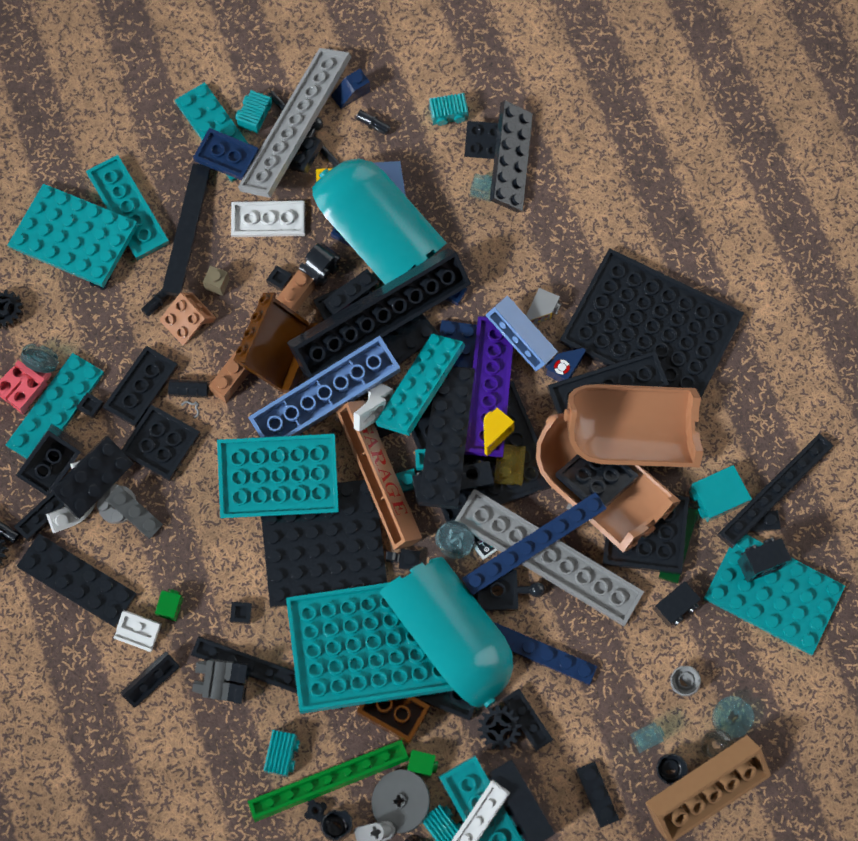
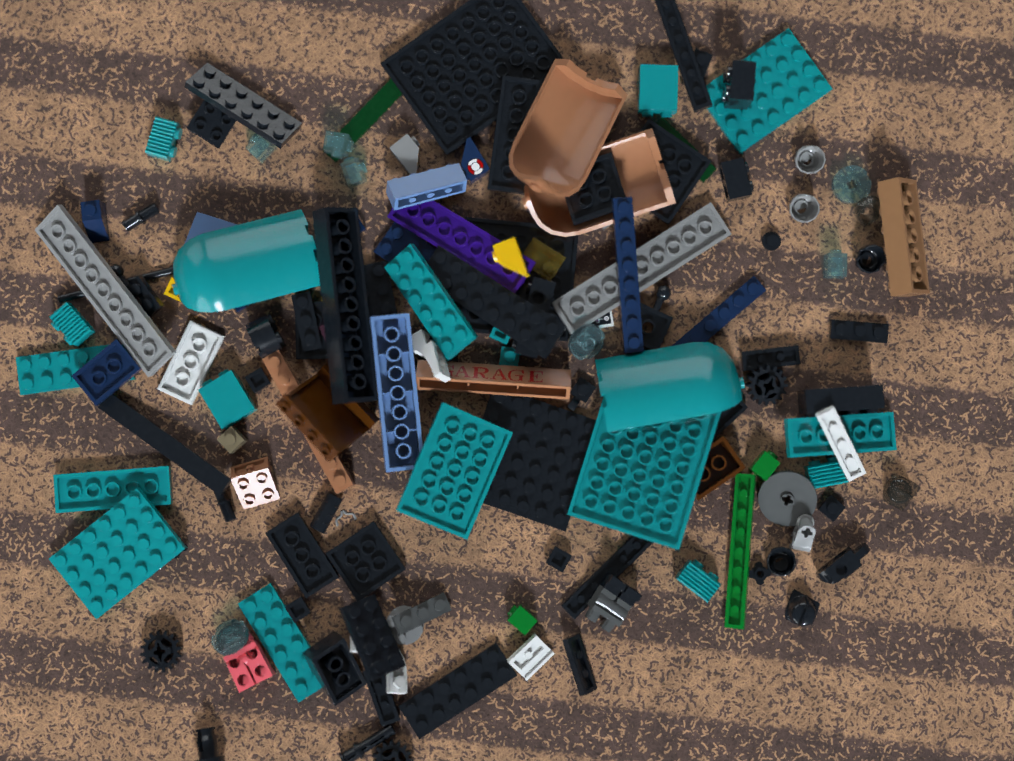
camera: 65 degrees left, 15 degrees up
none -> teal brick [198,369,258,430]
none -> dark green tile [322,79,402,163]
none -> clear light blue brick [323,130,353,159]
none -> clear light blue brick [340,156,368,188]
none -> black plate [762,232,781,251]
none -> light grey hair [794,145,826,174]

